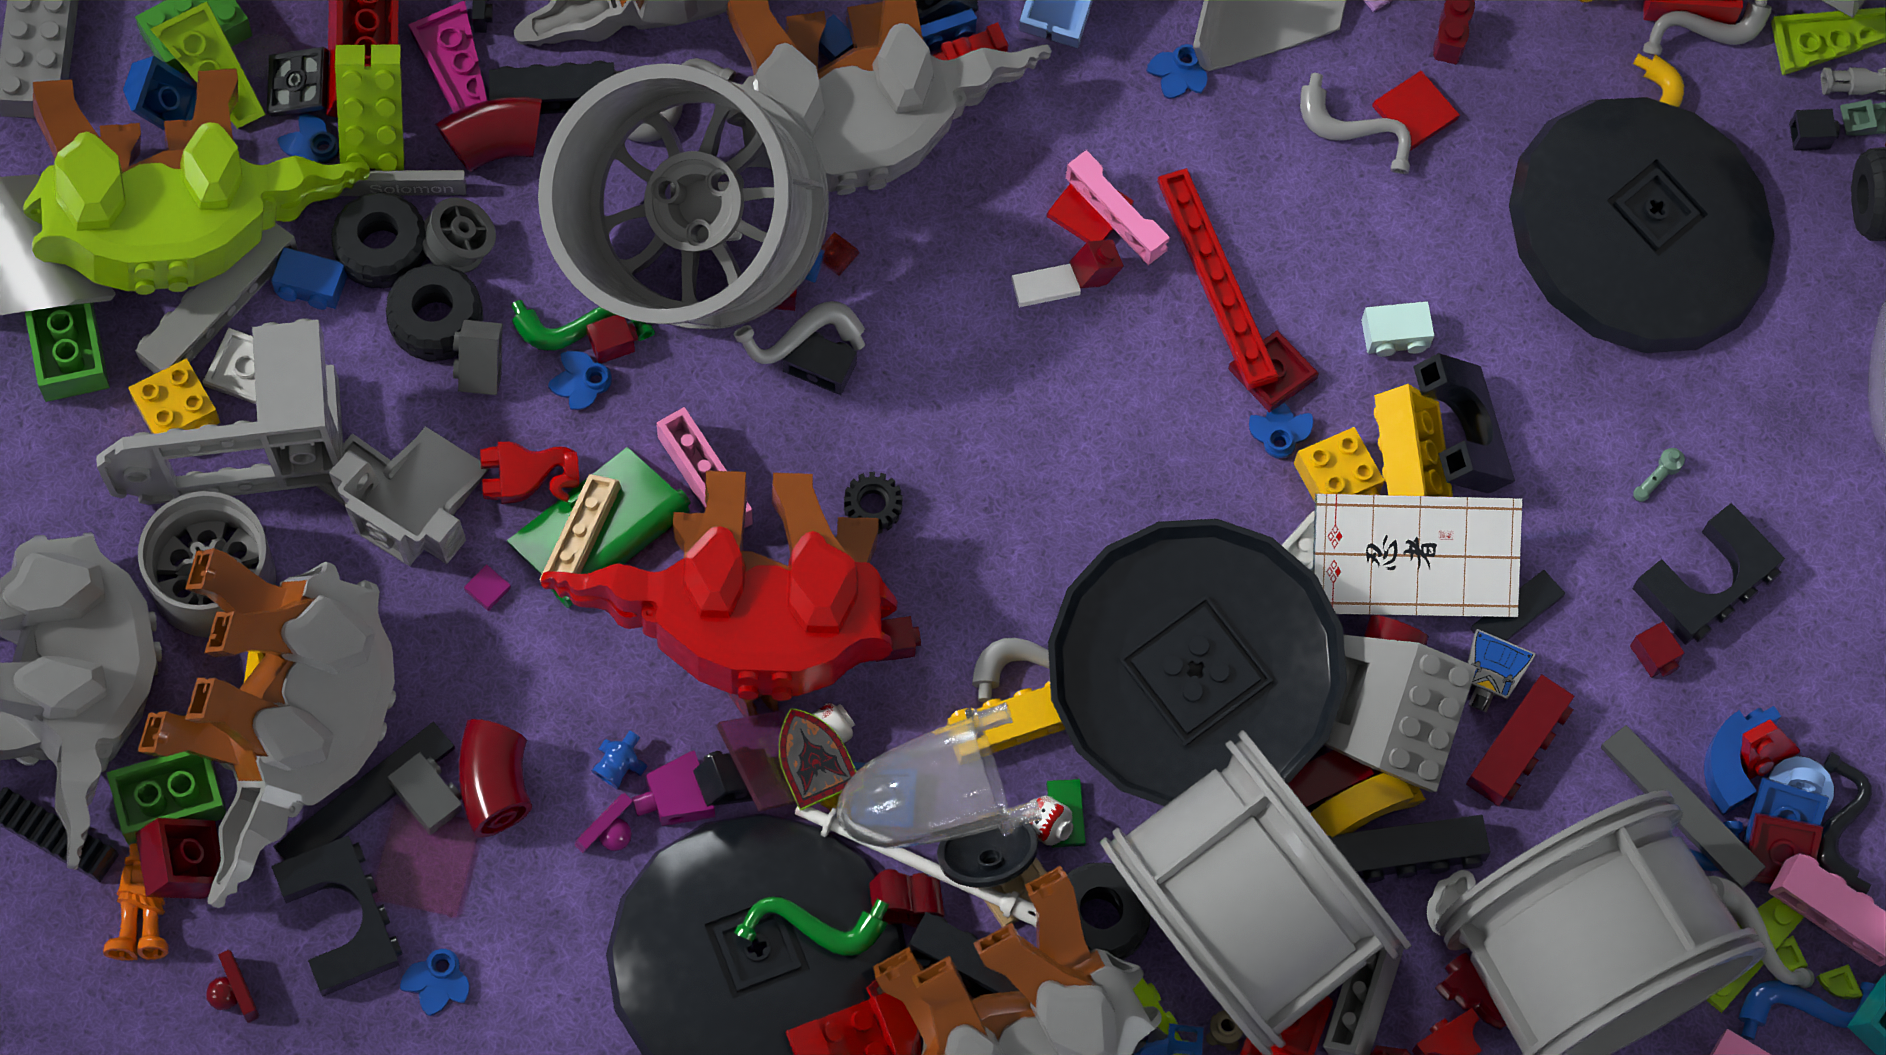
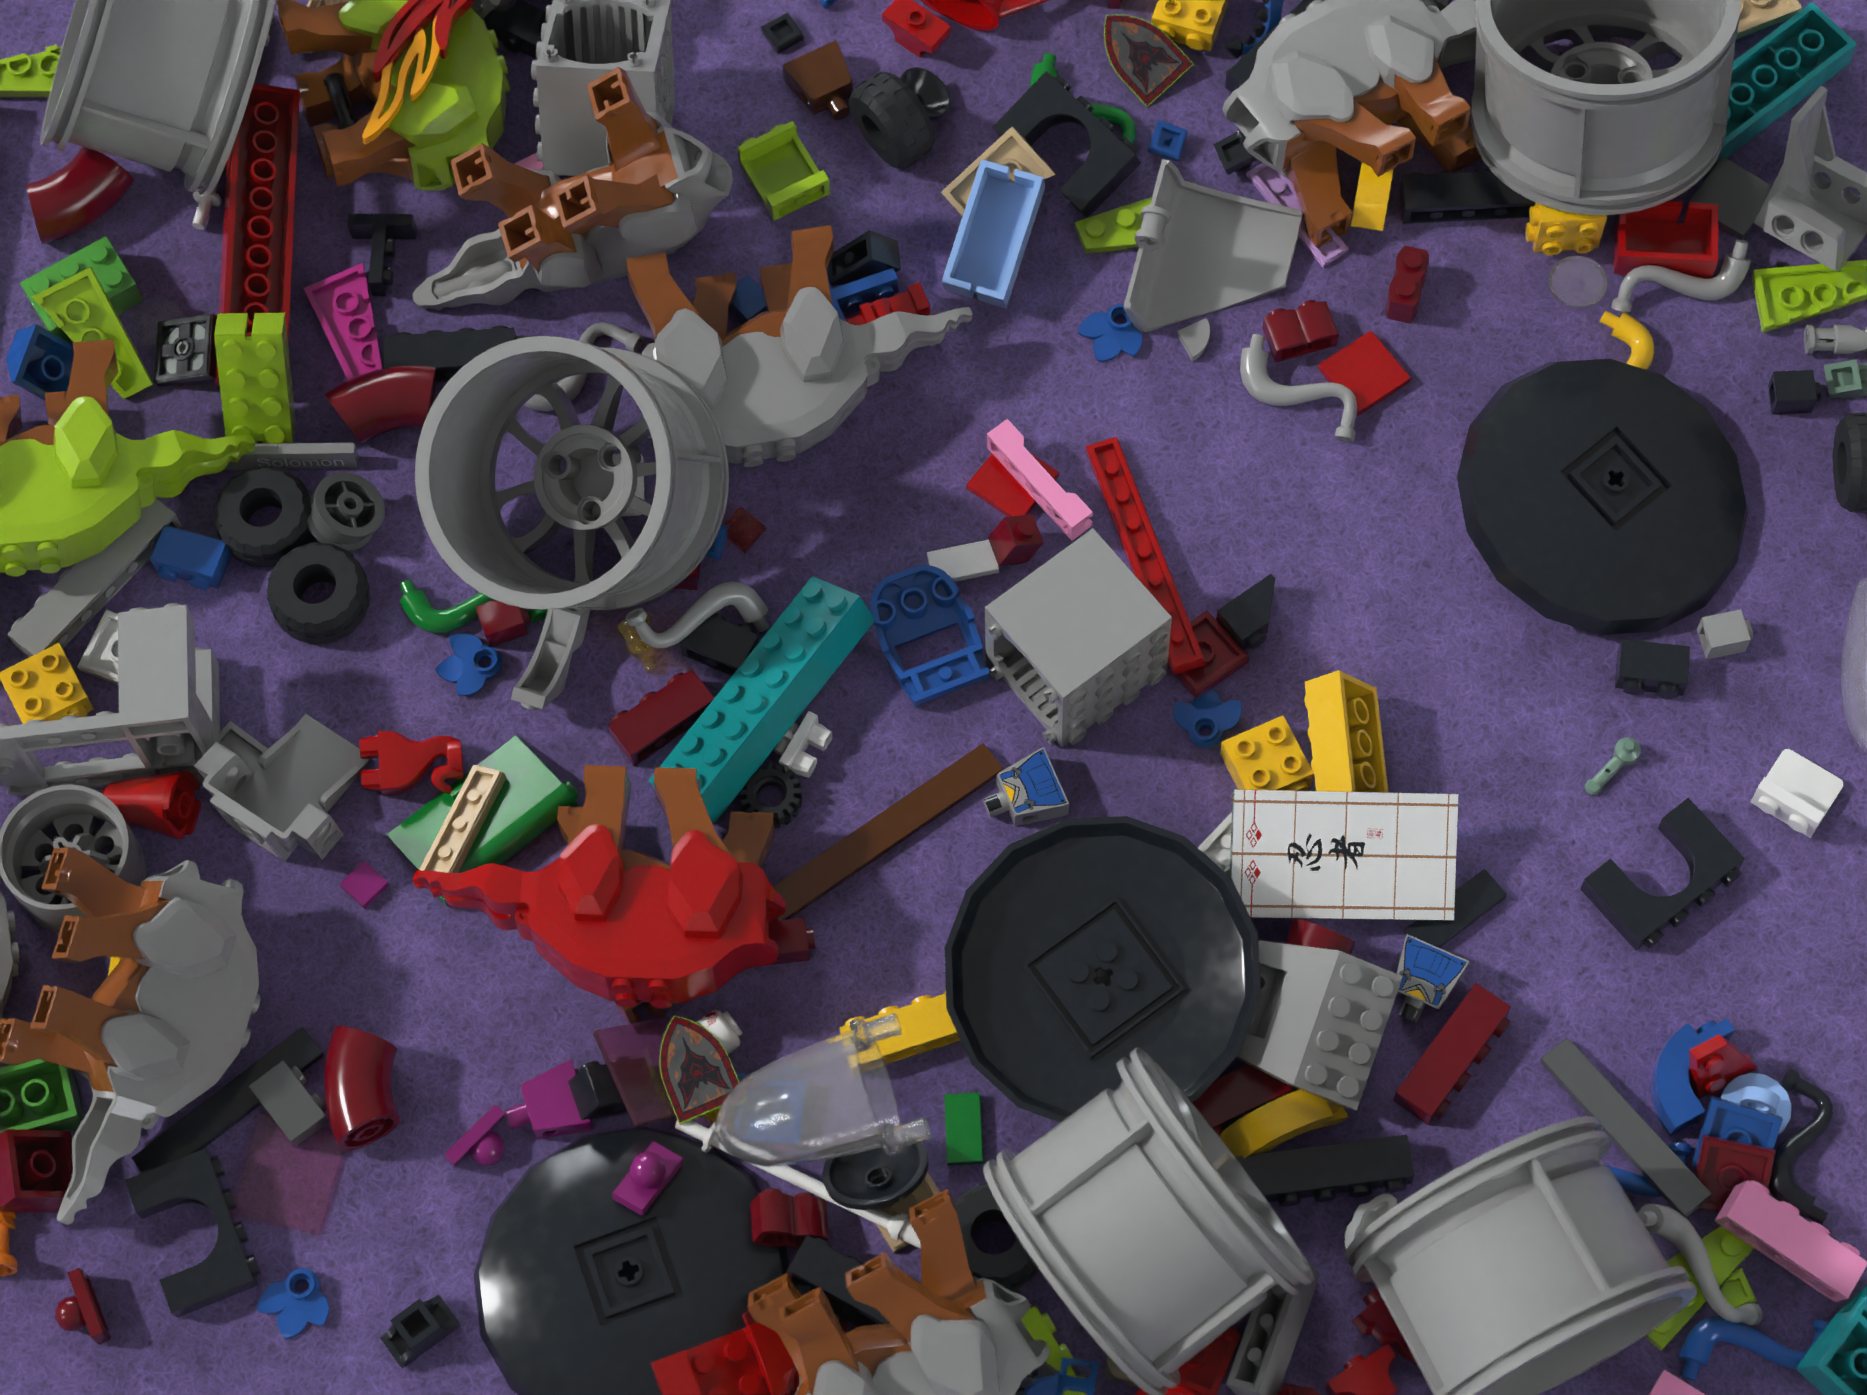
camera: 10 degrees right, 0 degrees up
blue plate [277,114,339,163] -> none
dark grey brick [453,320,503,395] -> none
blue piece [591,730,647,789] -> none
bright pink brick [657,407,753,528] -> none
green animal [735,897,890,956] -> none
light grey animal [972,638,1049,702] -> none
white head [1022,796,1073,845] -> none
light aqua brick [1361,301,1434,357] -> none
black arch [1413,353,1515,493] -> none
dark red brick [1630,621,1685,678] -> none
lime tile [1816,964,1863,999] -> none
none -> red cone [101,771,201,839]
none -> black brick [380,1294,461,1369]
none -> light grey arch [511,608,590,710]
none -> dark red brick [608,668,714,766]
none -> magenta tile [613,1141,683,1216]
none -> clear yellow piece [617,612,659,673]
none -> teal brick [648,576,875,825]
none -> white hips [773,711,832,778]
none -> reddish brown tile [773,743,1004,921]
none -> blue slope [870,565,990,708]
none -> torso [983,747,1069,826]
none -> light grey piece [985,528,1172,747]
none -> light grey tile [1177,318,1210,361]
none -> black slope [1216,574,1275,650]
none -> dark red brick [1262,300,1339,362]
none -> clear piece [1549,256,1608,308]
none -> black brick [1615,639,1690,699]
none -> light grey brick [1697,609,1753,660]
none -> white bracket [1750,749,1843,838]

